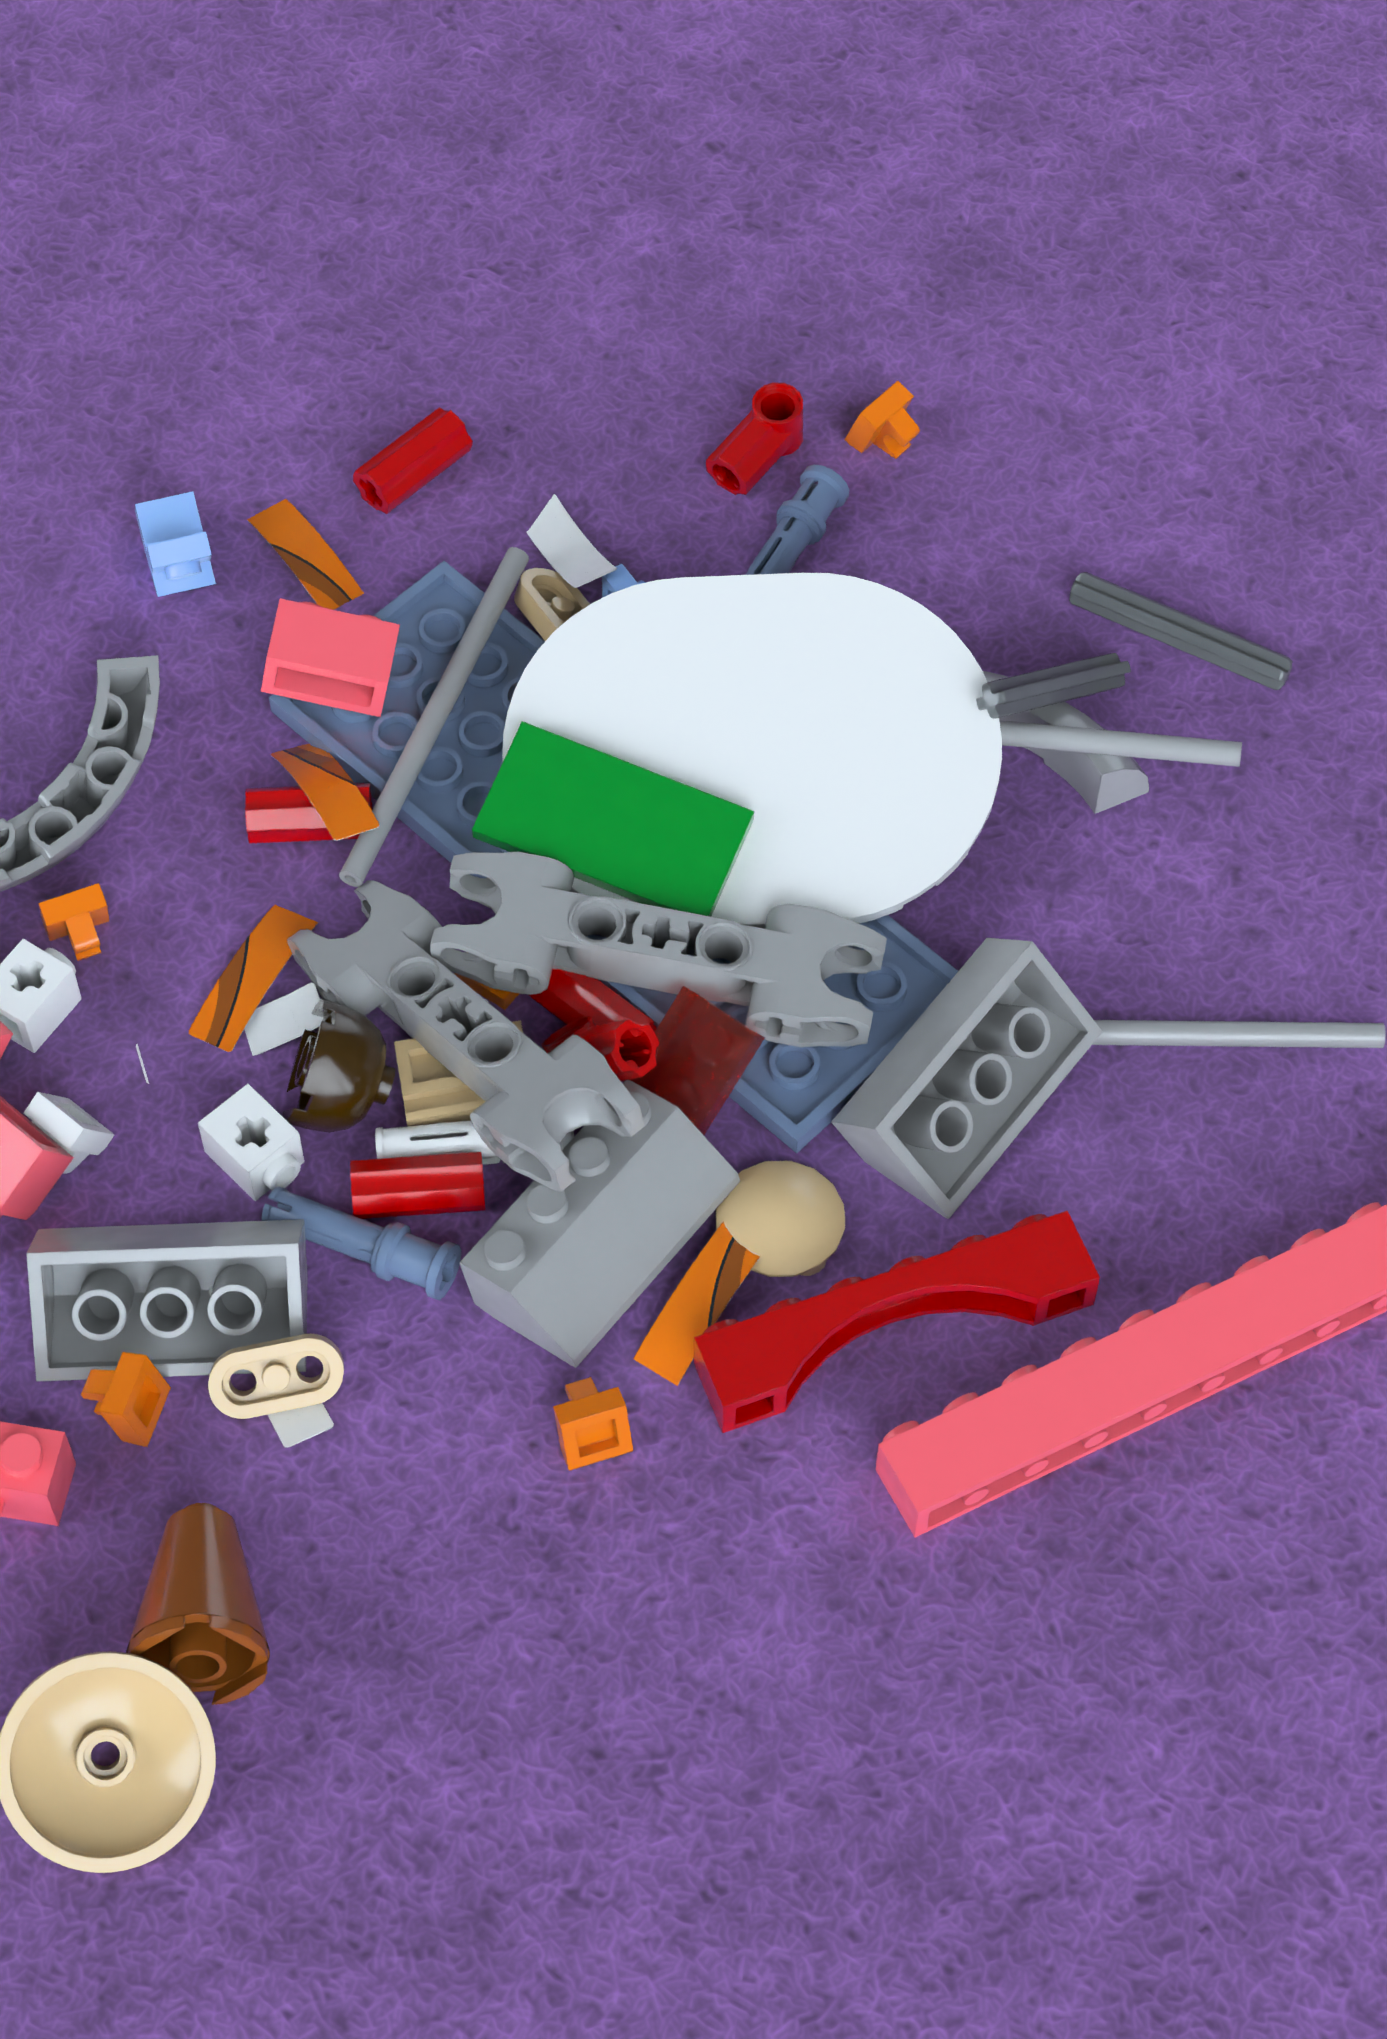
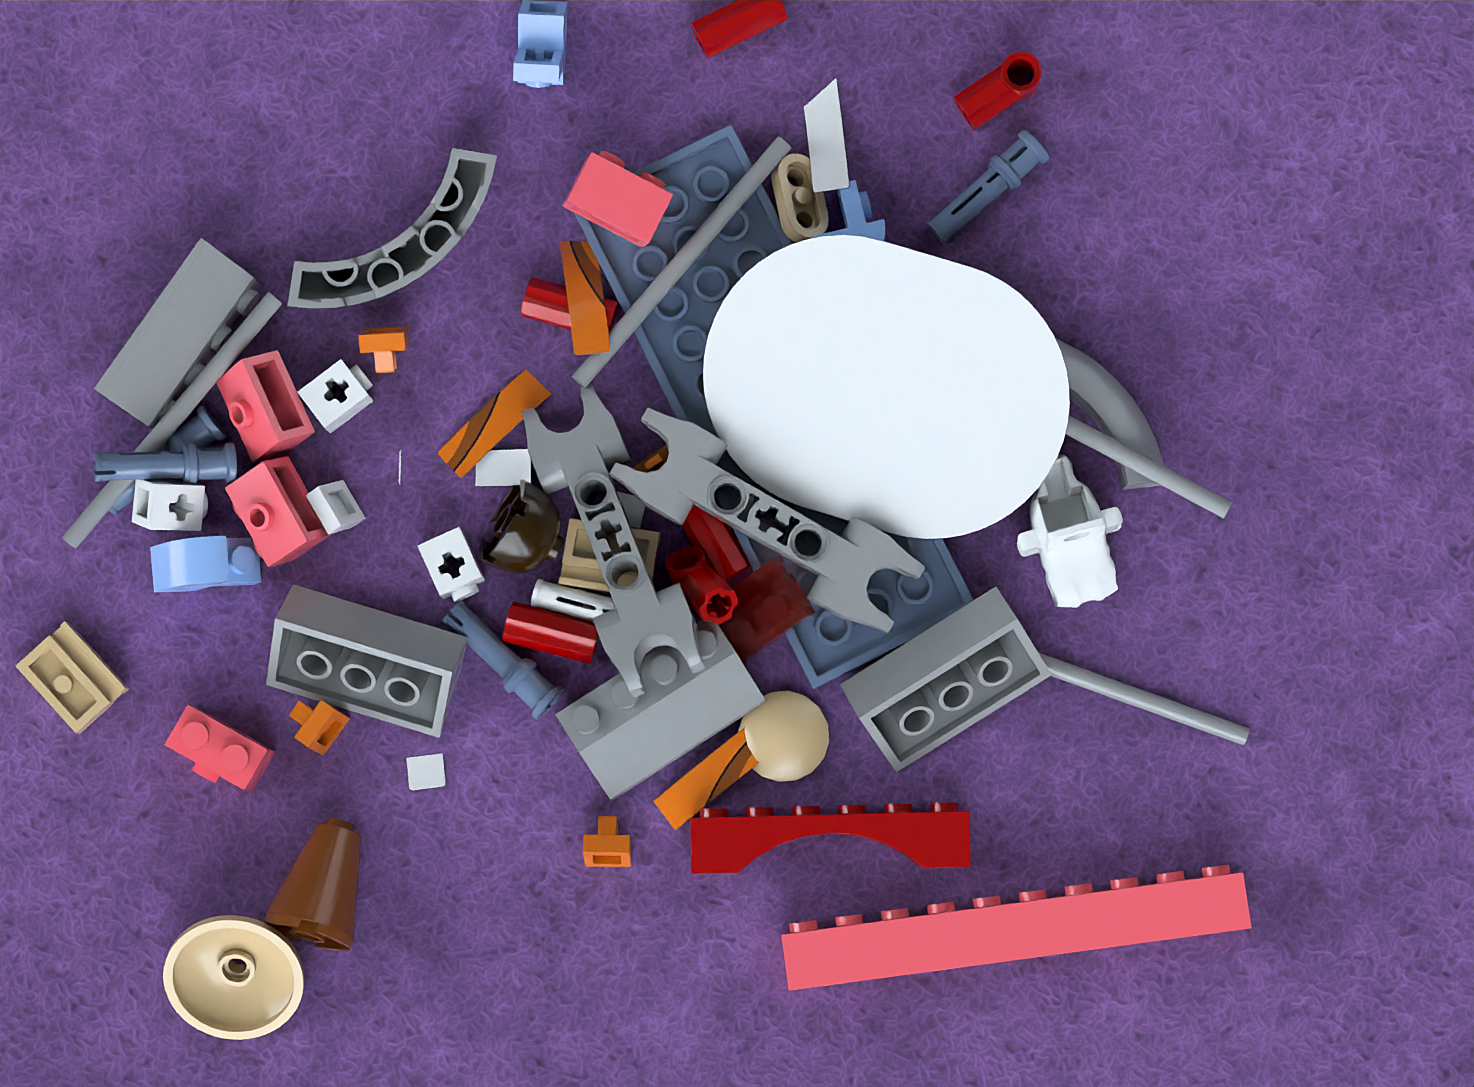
camera: 25 degrees right, 25 degrees up
plate [208,1334,344,1419] -> none
orange sticker [247,499,364,610] -> none
green tile [472,721,754,917] -> none
orange tile [844,381,920,459] -> none
dark grey axle [976,653,1131,719] -> none
dark grey axle [1069,572,1293,690] -> none
none -> white piece [1017,454,1123,608]

